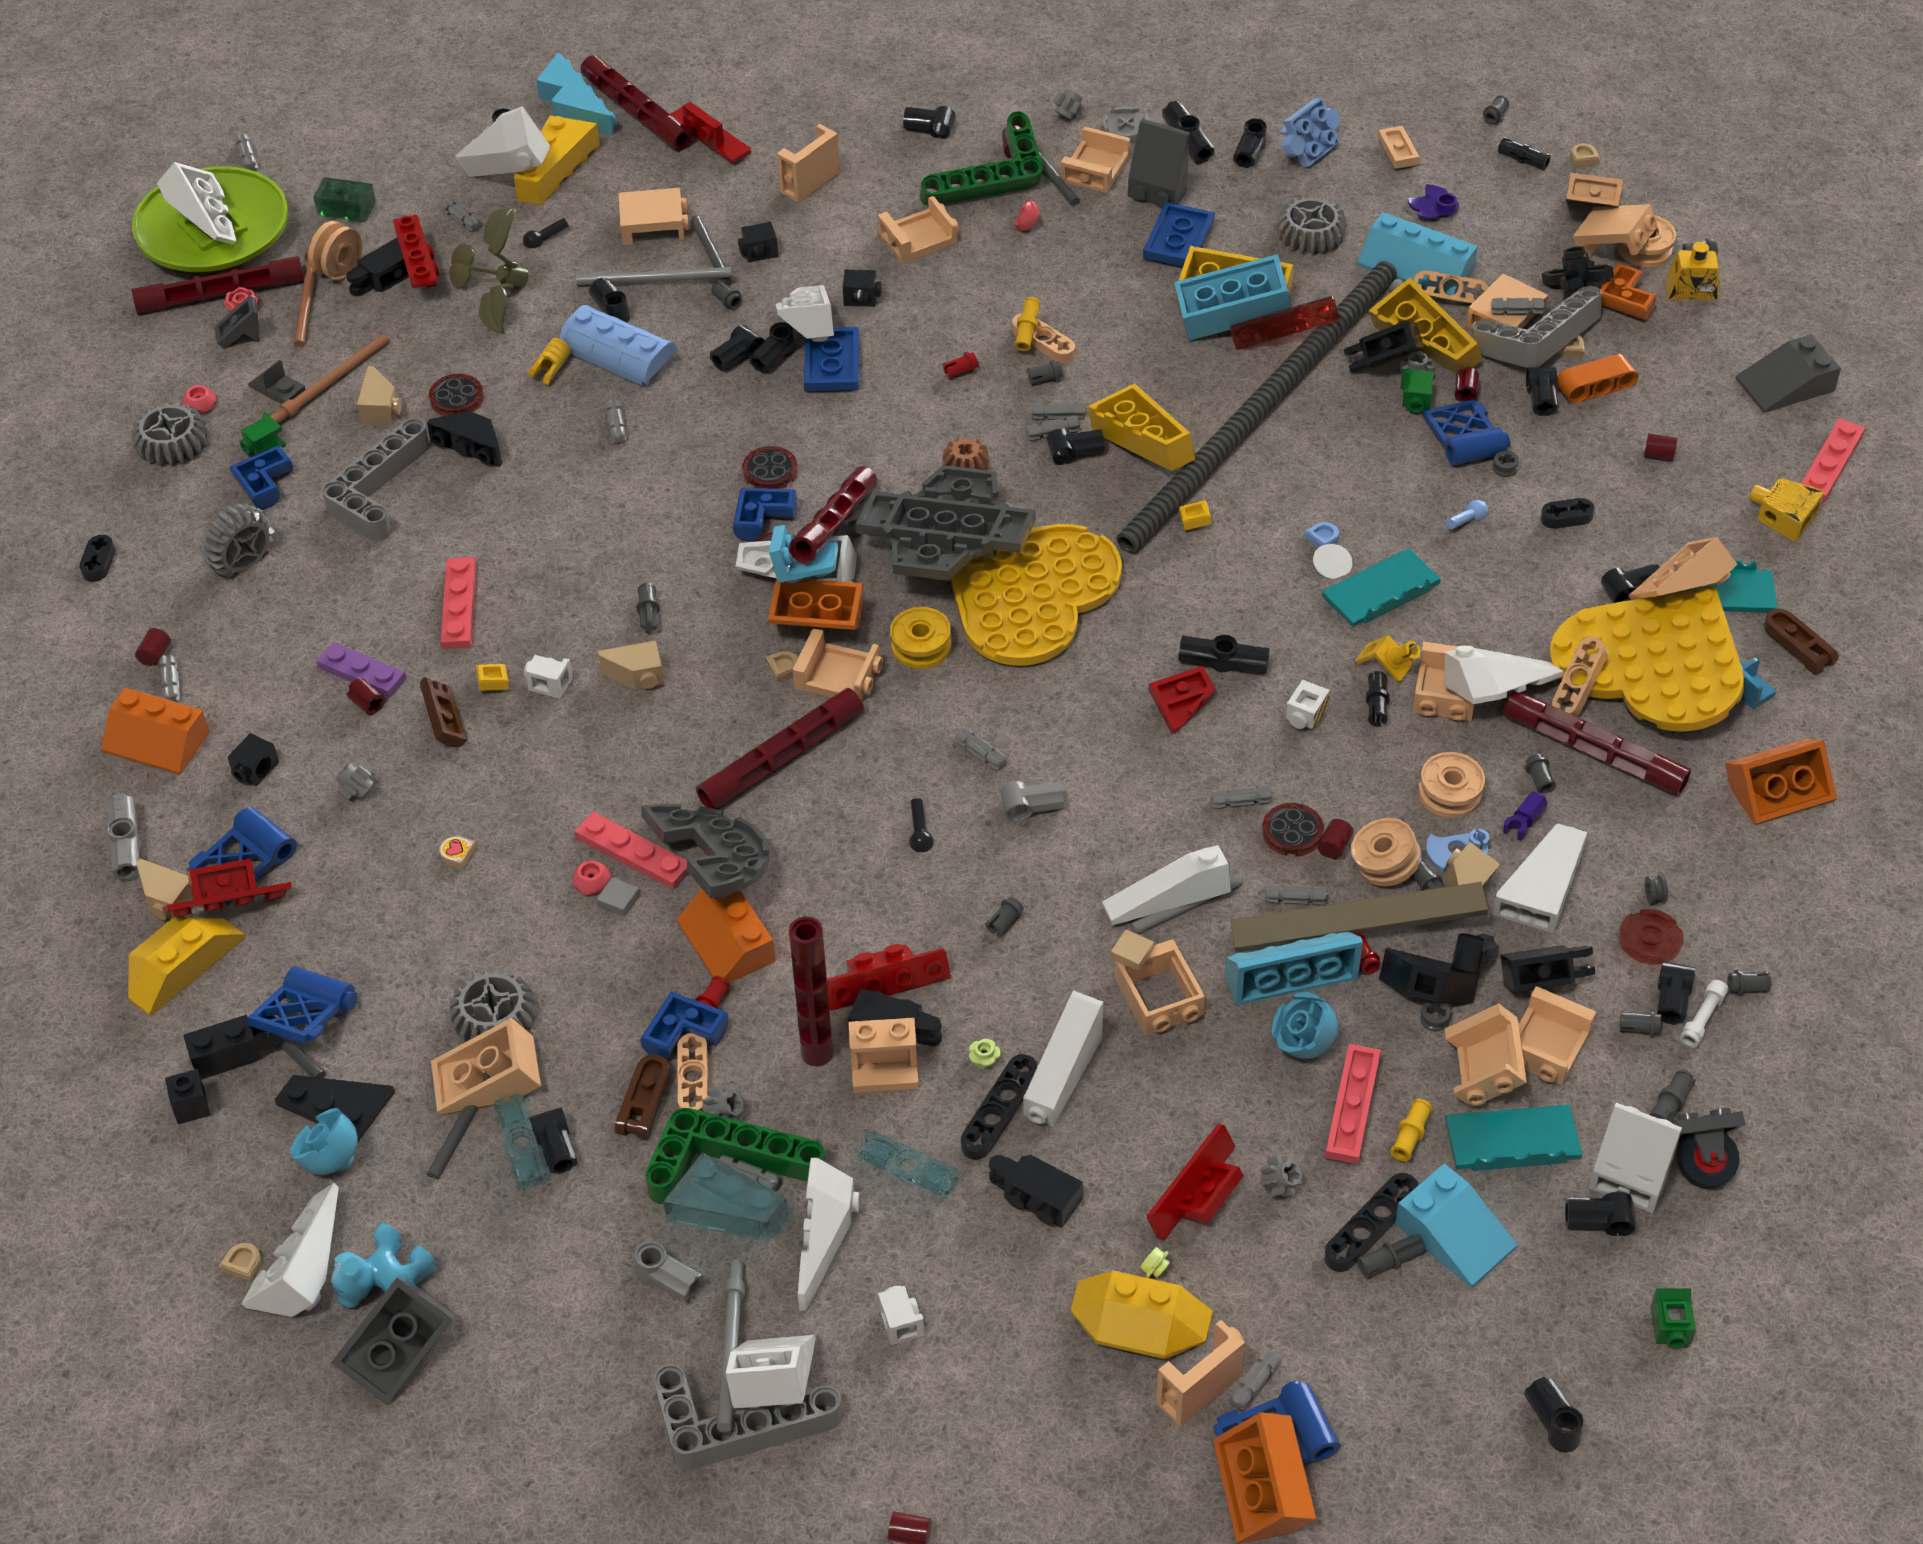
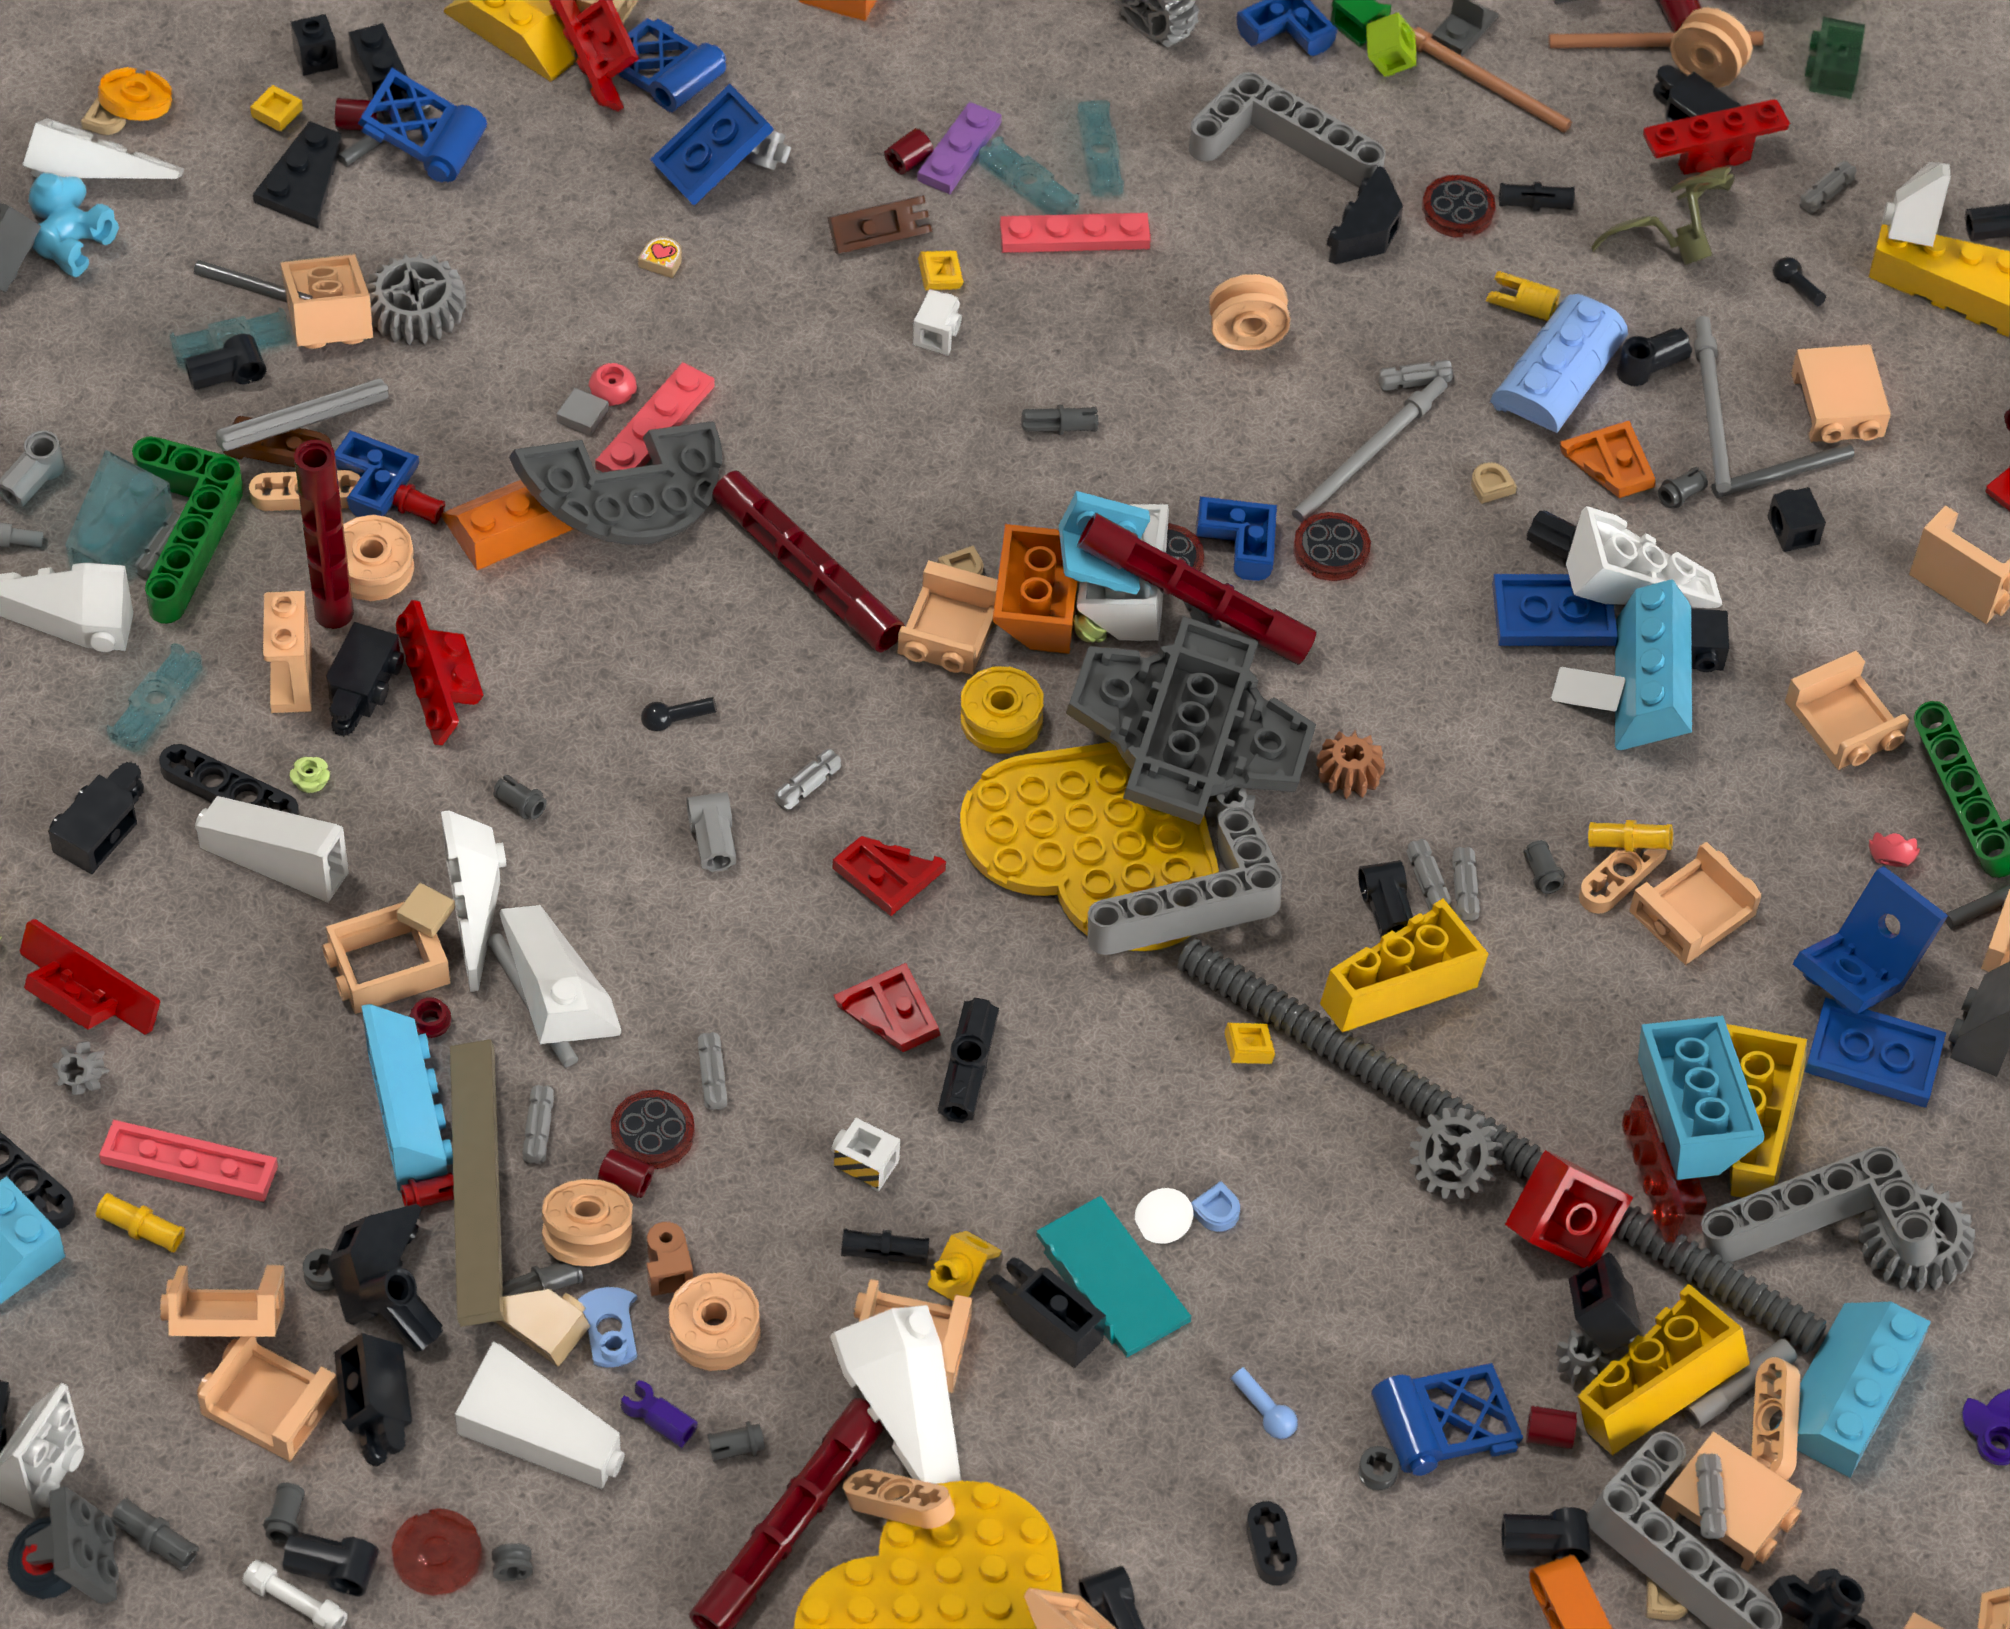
camera: 85 degrees right, 5 degrees up
black brick [227,733,279,786] -> none
medium azure cylinder [290,1108,358,1175] -> none
tan slope [357,366,401,424] -> none
tan slope [598,641,664,690] -> none
light grey gear [702,1085,743,1120] -> none
black piece [710,325,765,371] -> none
red pin [942,352,979,379] -> none
medium azure cylinder [1271,992,1339,1059] -> none
green window [1400,369,1433,413] -> none
teal piece [1445,1104,1583,1171] -> none
none -> light orange tile [98,67,172,121]
none -> light grey axle [216,379,389,451]
none -> yellow plate [250,84,303,132]
none -> dark red piece [335,98,378,131]
none -> light nougat wheel [343,515,414,601]
none -> dark red plate [409,997,451,1038]
none -> white wedge [441,811,506,992]
none -> nougat leg [647,1222,693,1296]
none -> blue plate [650,84,775,206]
none -> red wing [832,836,946,916]
none -> clear light blue piece [979,136,1080,215]
none -> black hinge [987,1257,1106,1368]
none -> clear light blue piece [1077,100,1124,197]
none -> light grey beam [1088,806,1282,955]
none -> light nougat wheel [1209,274,1290,350]
none -> light grey bar [1292,377,1448,522]
none -> lime brick [1366,12,1417,77]
none -> light grey gear [1410,1108,1503,1200]
none -> tan tile [1471,463,1517,504]
none -> black pin [1499,182,1575,211]
none -> red slope [1504,1150,1633,1268]
none -> white sticker [1551,667,1625,711]
none -> orange wing [1560,421,1656,498]
none -> medium azure slope [1615,579,1692,750]
none -> light nougat panel [1629,842,1762,965]
none -> light grey beam [1701,1146,1938,1266]
none -> blue bracket [1792,866,1948,1014]

